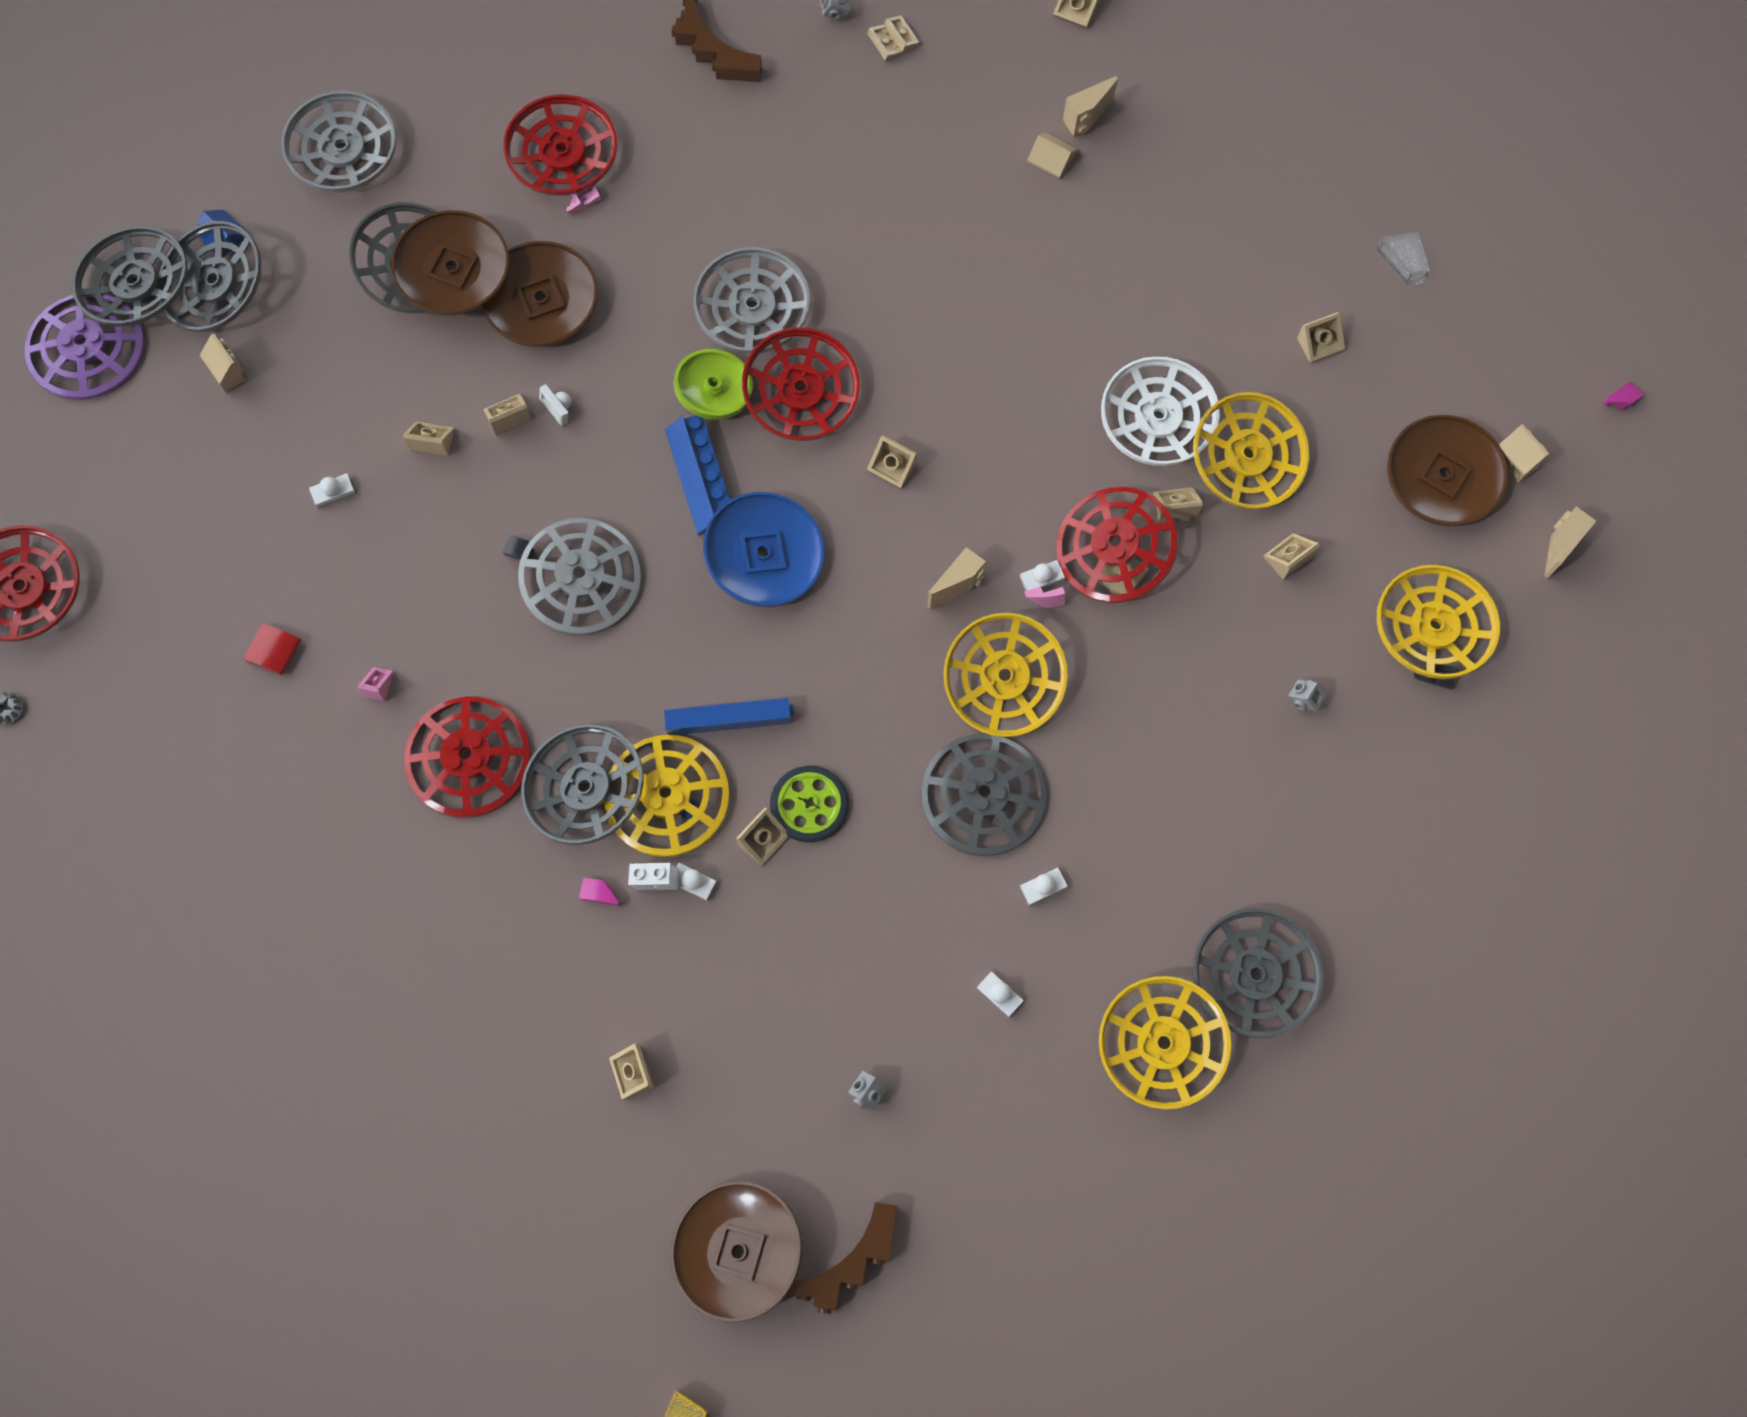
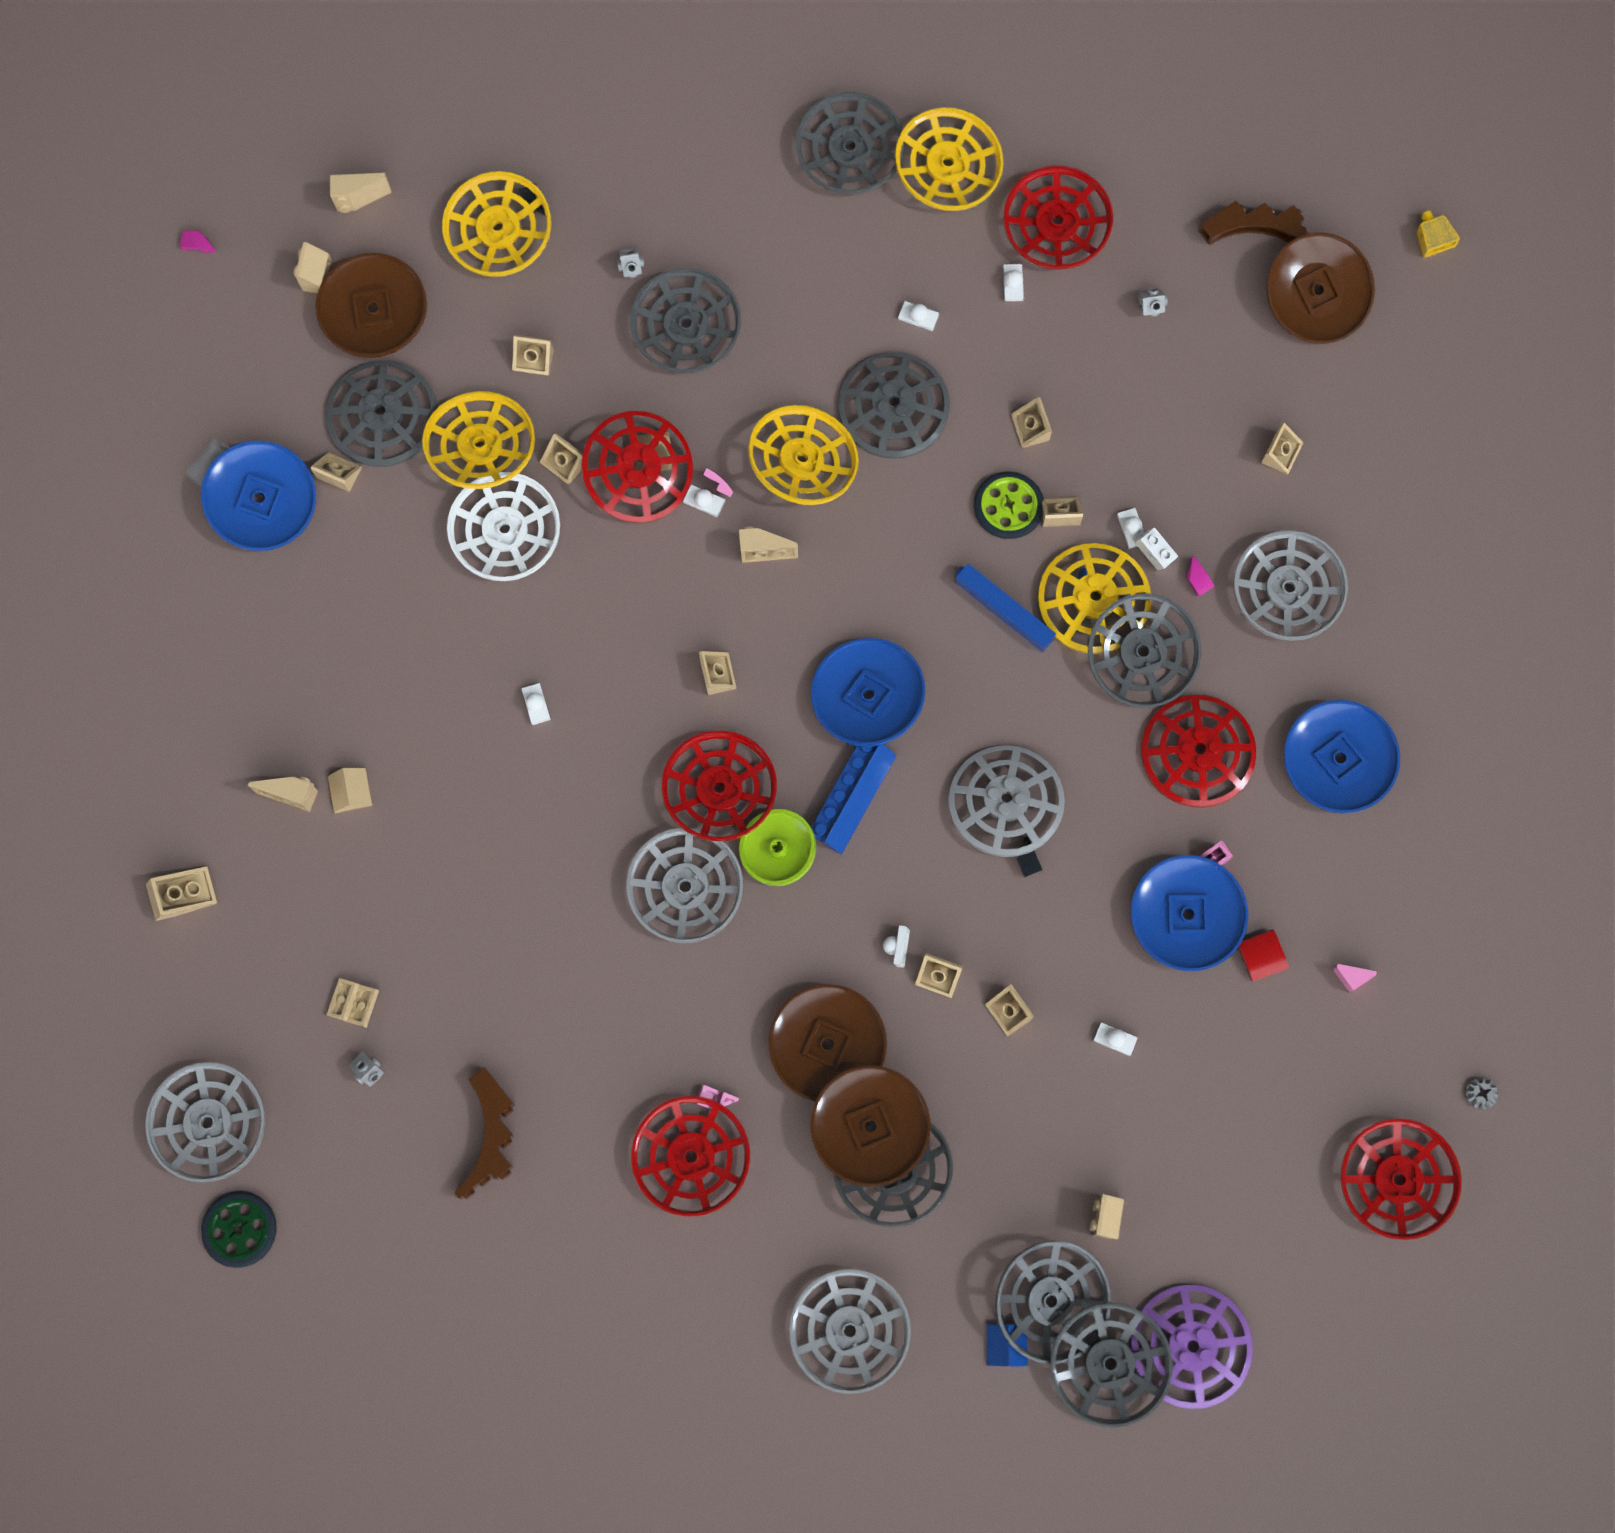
camera: 130 degrees left, 5 degrees up
none -> blue dish [201,441,316,551]
none -> dark grey dish [326,360,437,467]
none -> white tile [521,683,551,725]
none -> dark grey dish [630,268,741,373]
none -> red dish [1003,166,1113,270]
none -> tan slope [1011,397,1052,448]
none -> blue dish [1131,855,1248,972]
none -> light grey dish [1233,531,1348,641]
none -> blue dish [1284,700,1400,814]
none -> bright pink slope [1333,964,1377,993]

